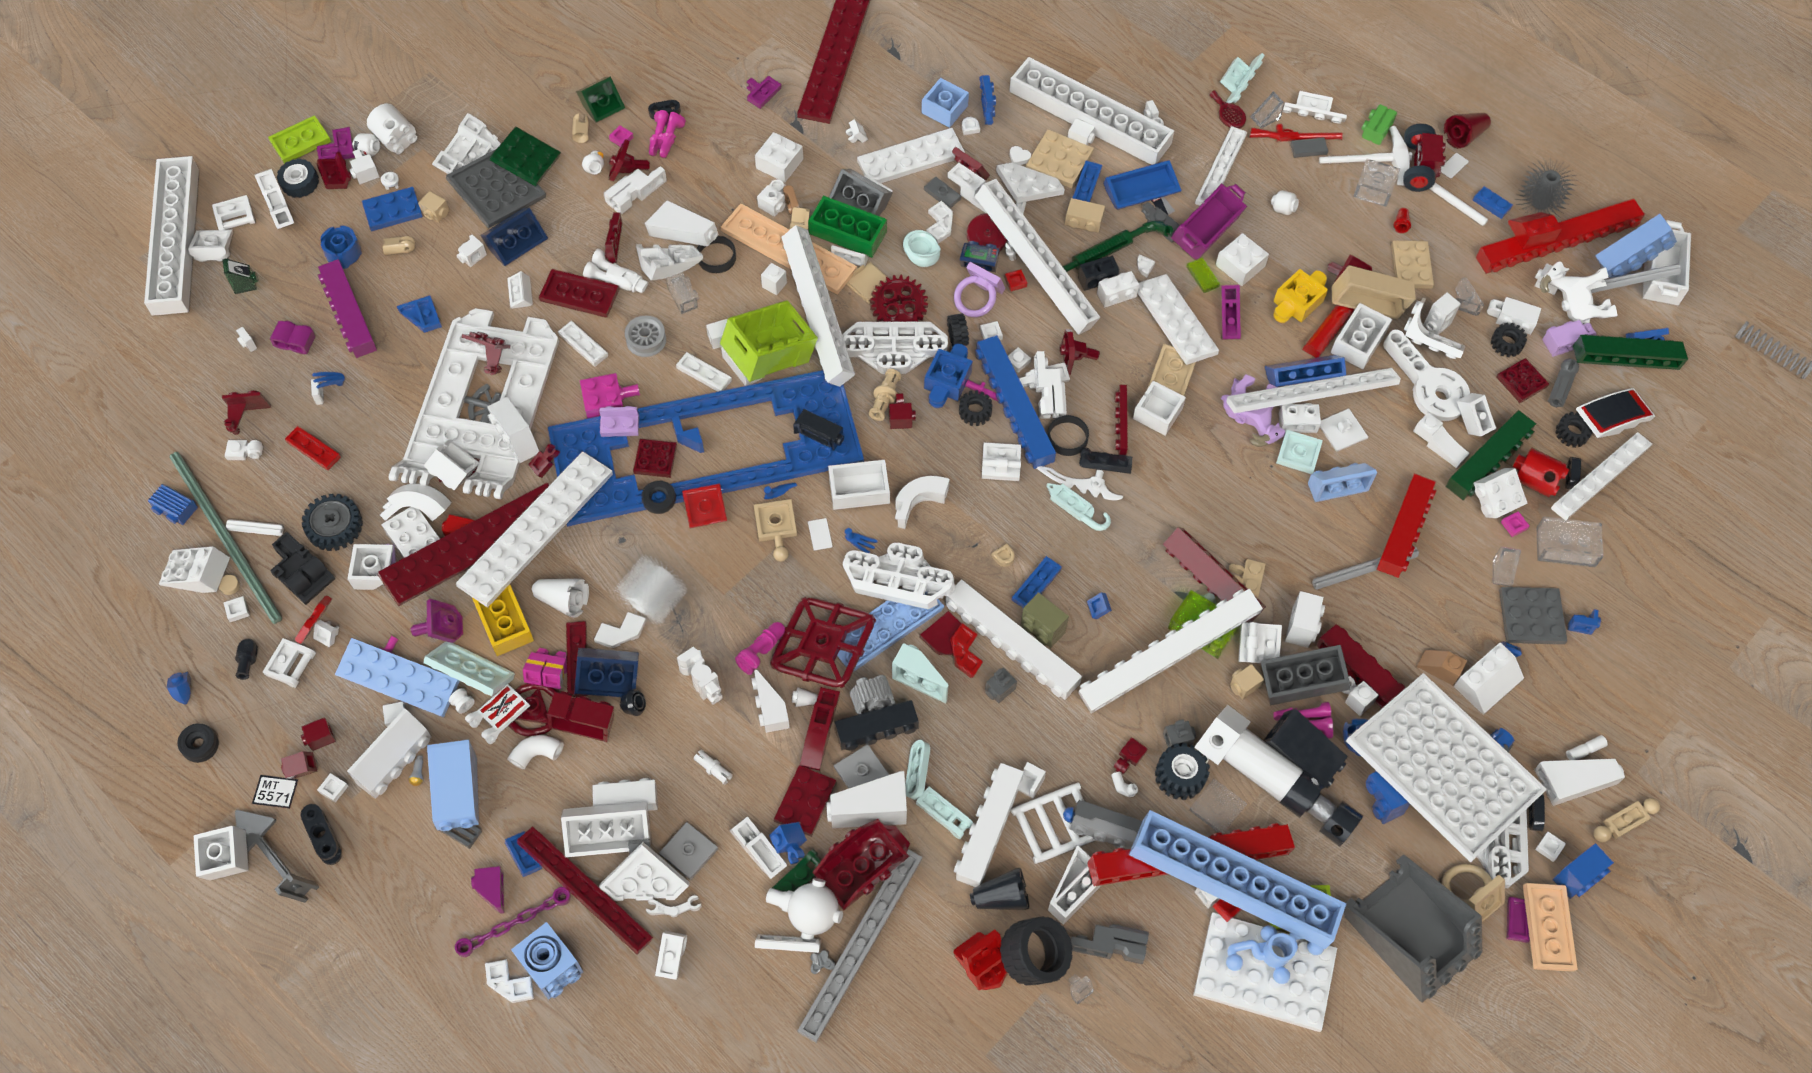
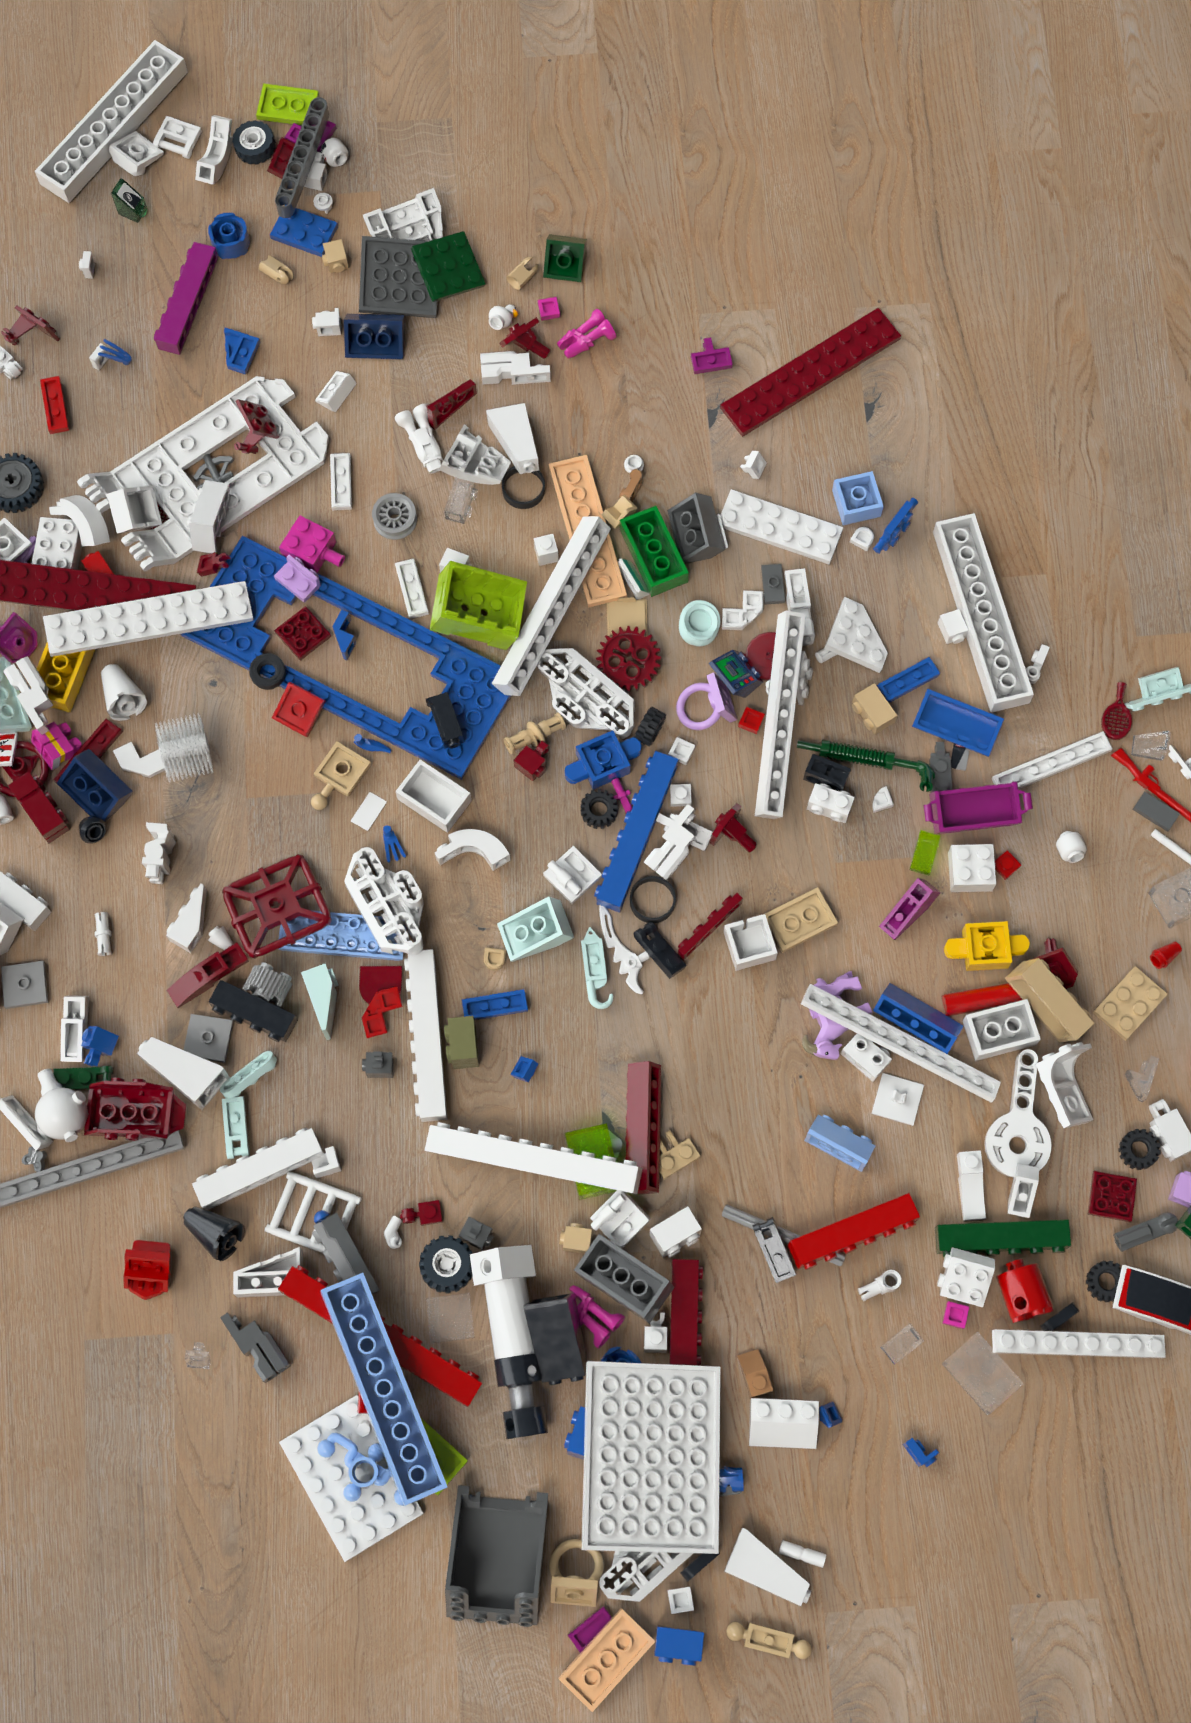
camera: 45 degrees right, 10 degrees up
magenta brick [270,321,316,354] -> none
white cylinder [367,103,417,154] -> none
dark red plate [539,269,620,318] -> none
black beam [648,100,681,120] -> none
dark pink piece [735,622,785,675] -> none
white brick [755,132,803,182] -> none
white brick [757,185,785,217] -> none
dark red plate [774,765,837,837] -> none
dark red tile [952,146,990,180] -> none
black tyre [1000,916,1073,986] -> none
white tile [1009,146,1031,165] -> none
tan plate [1026,130,1094,188] -> none
white plate [1138,274,1219,365] -> none
light aqua plate [1276,430,1323,474] -> none
white brick [1423,293,1461,335] -> none
dark grey plate [1499,587,1567,645] -> none
none -> white plate [3,656,53,735]
none -> dark grey beam [275,97,329,218]
none -> light aqua slope [497,897,574,962]
none -> plate [752,1217,797,1283]
none -> white pin [858,1270,901,1302]
none -> red plate [994,850,1021,880]

